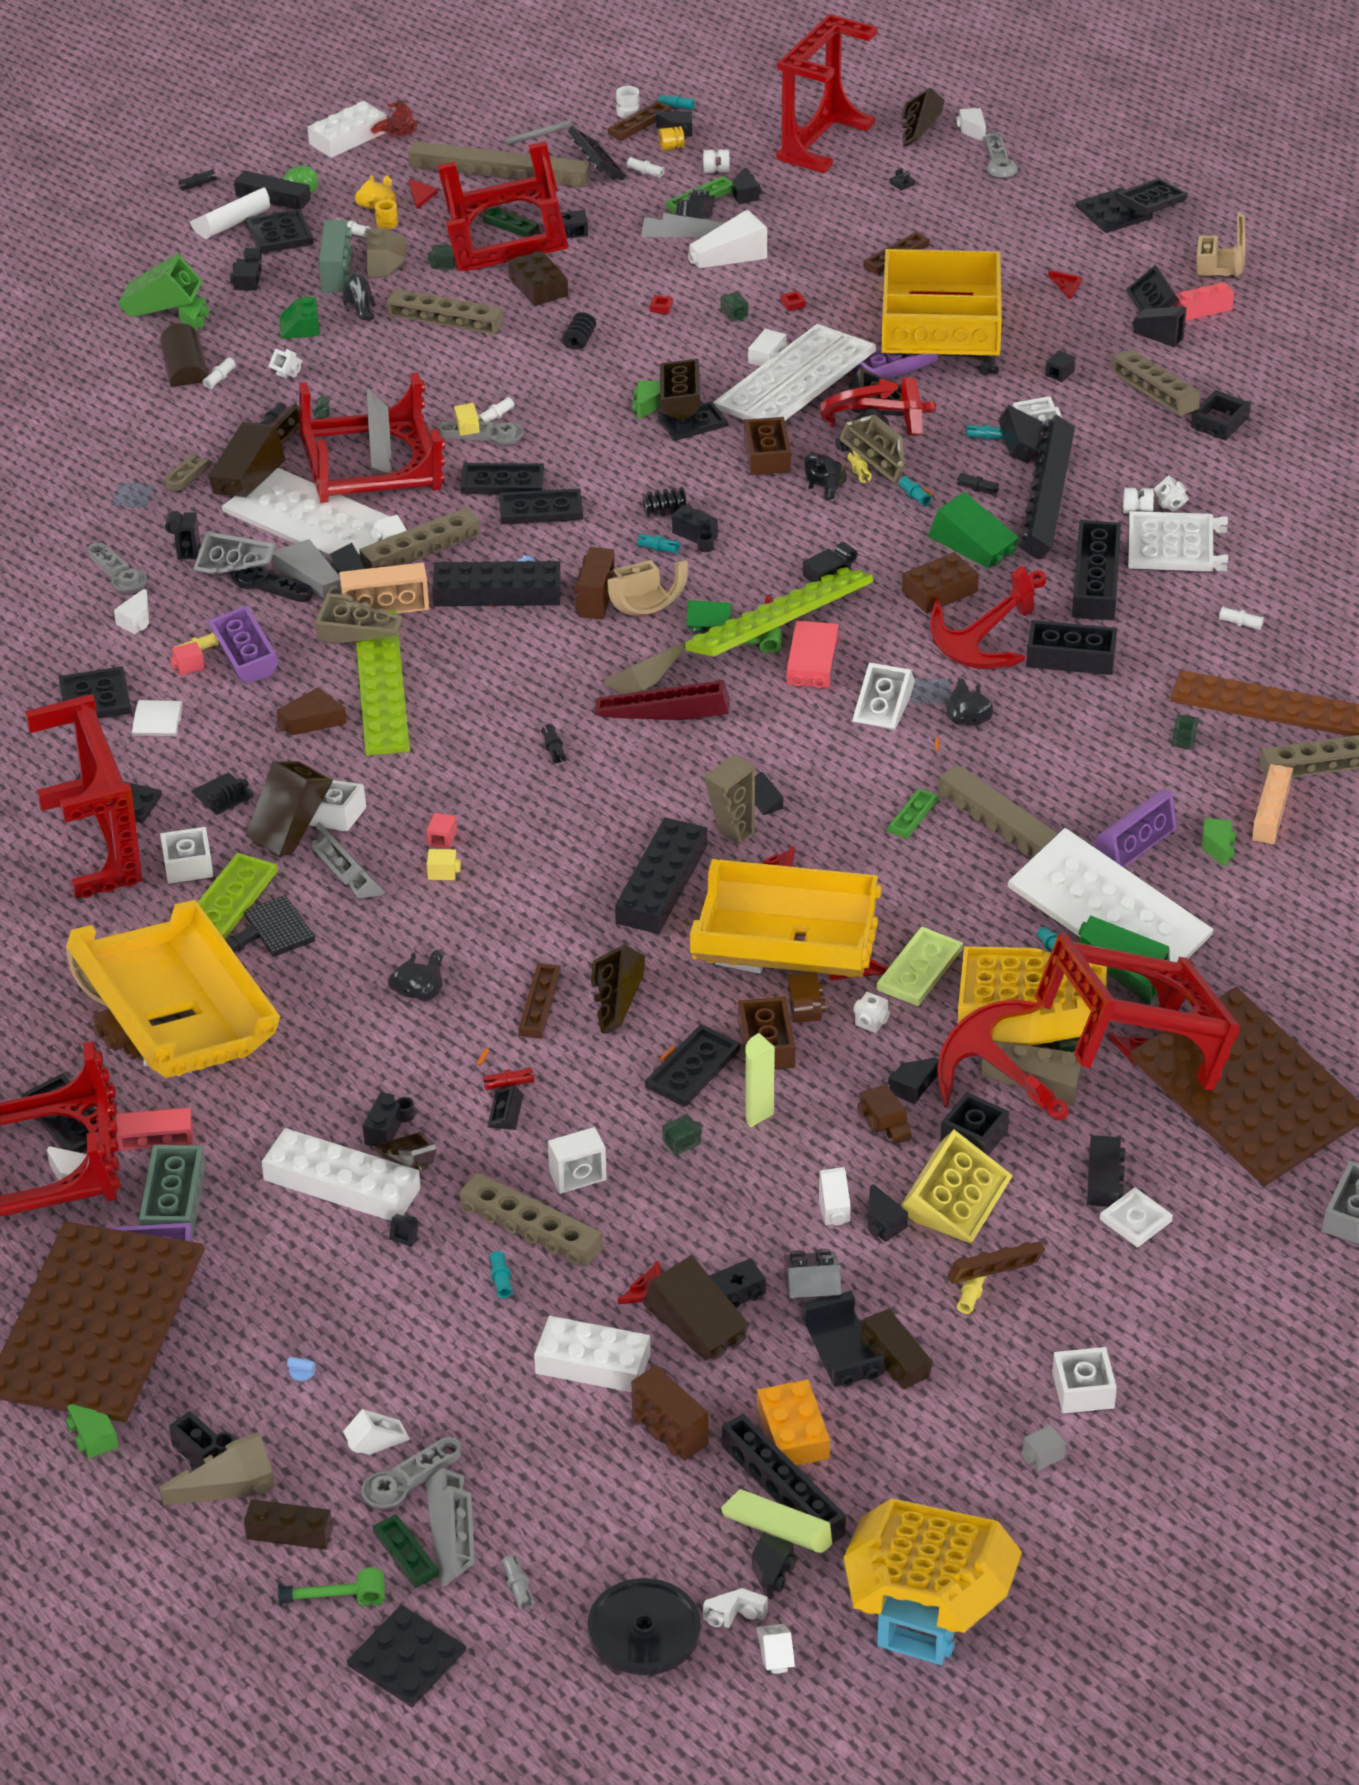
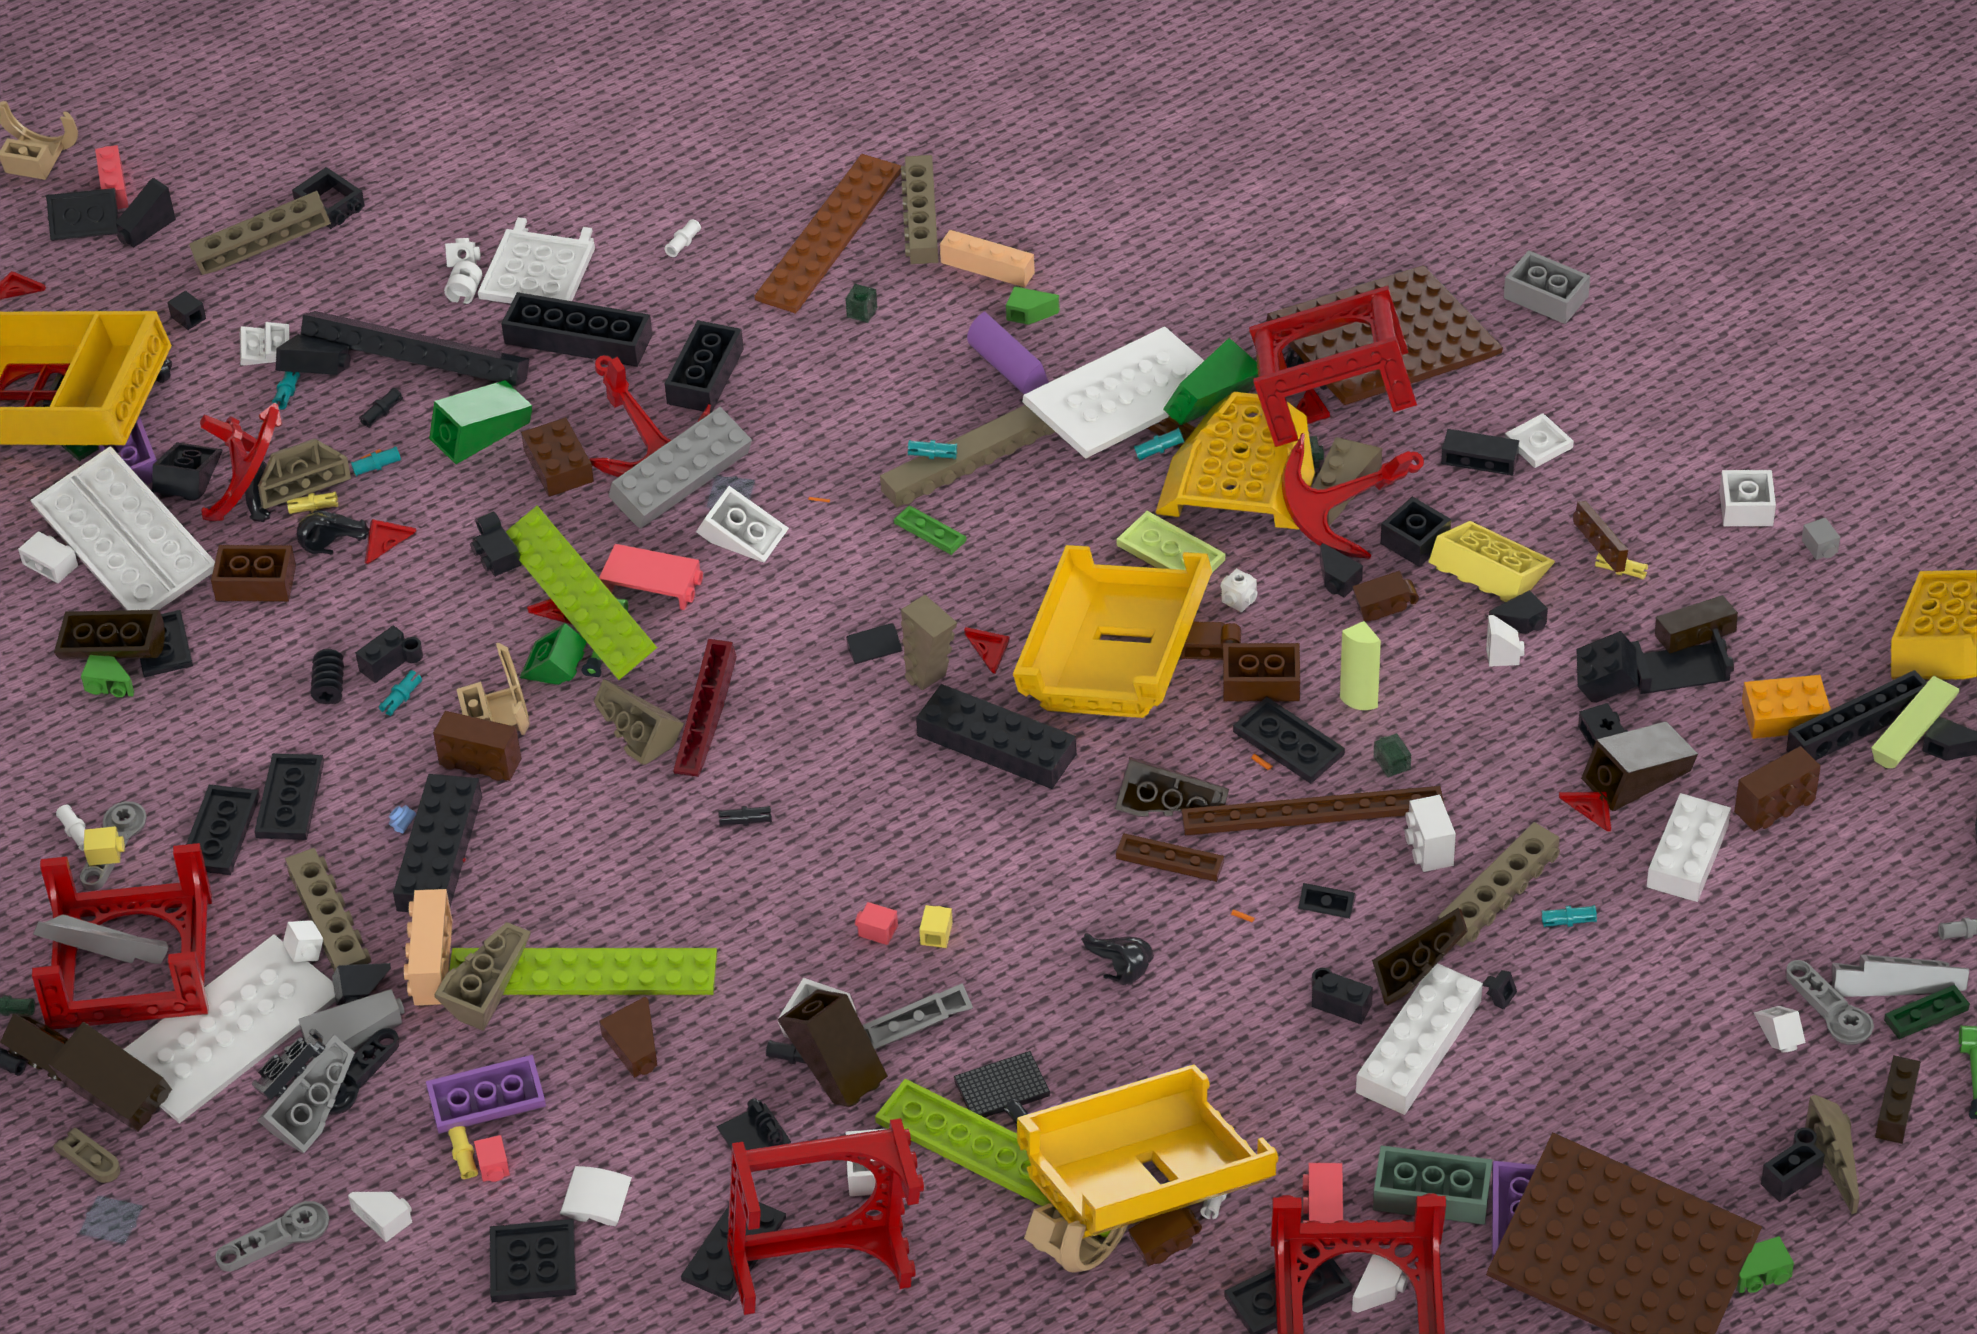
camera: 80 degrees left, 5 degrees up
black hinge [165,511,201,559] -> none
light blue plate [287,1357,316,1381] -> none
red pin [483,1067,534,1091] -> none
black piece [947,678,993,726] -> none
none -> black plate [252,1029,326,1100]
none -> red tile [365,519,416,564]
none -> light grey brick [608,407,752,529]
none -> teal pin [907,440,957,459]
none -> reddish brown plate [1182,786,1444,836]

